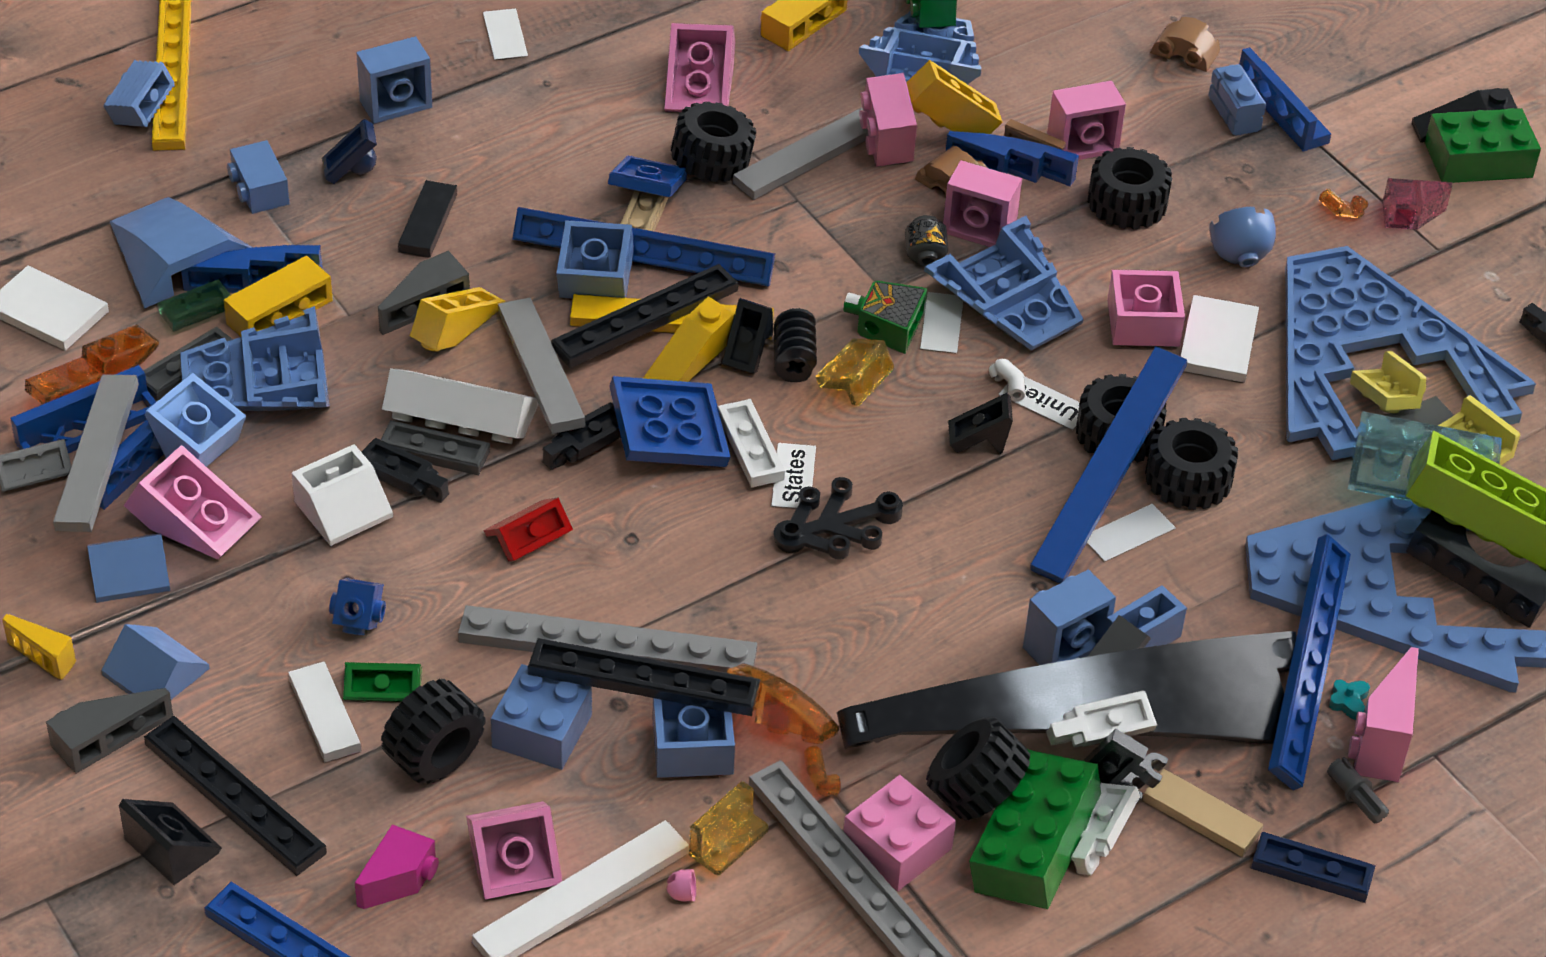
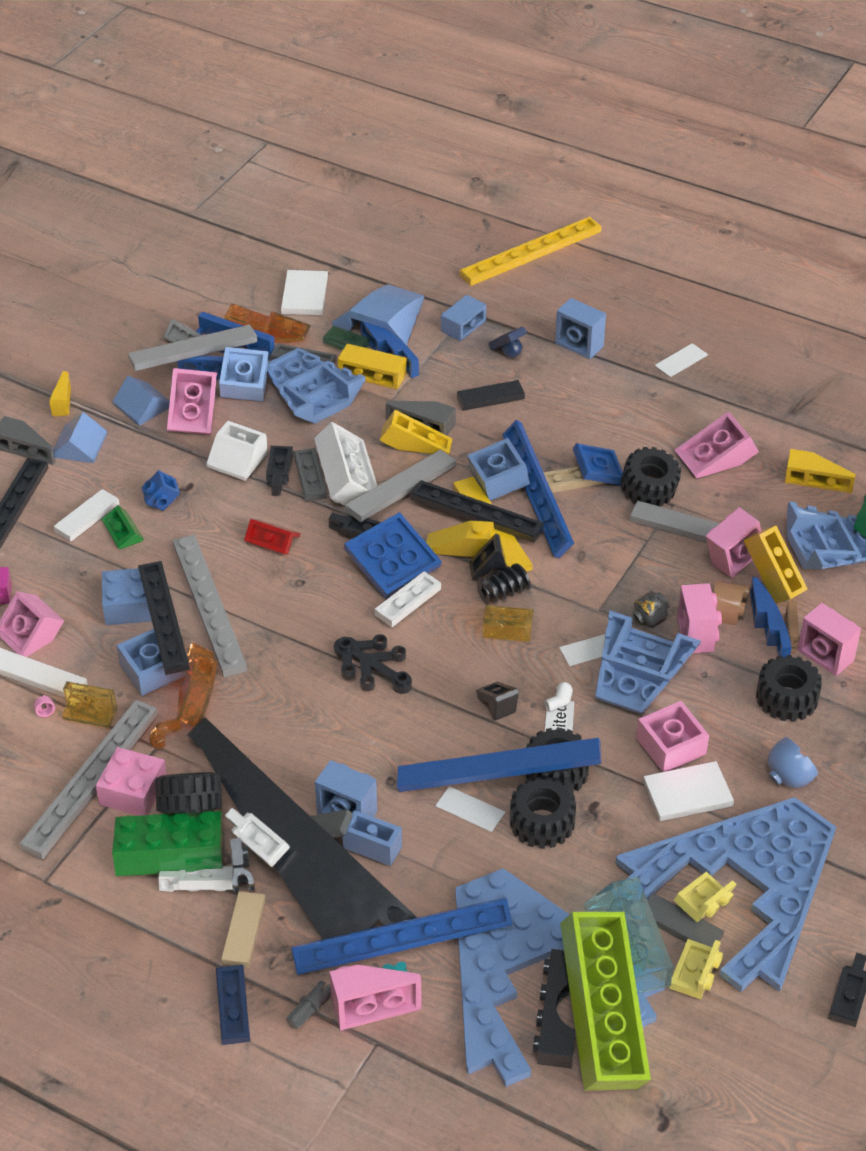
camera: 65 degrees right, 0 degrees up
medium blue brick [104,60,175,127] -> none
black tyre [381,679,486,784] -> none
white sticker [771,443,816,508] -> none
torso [843,281,927,354] -> none

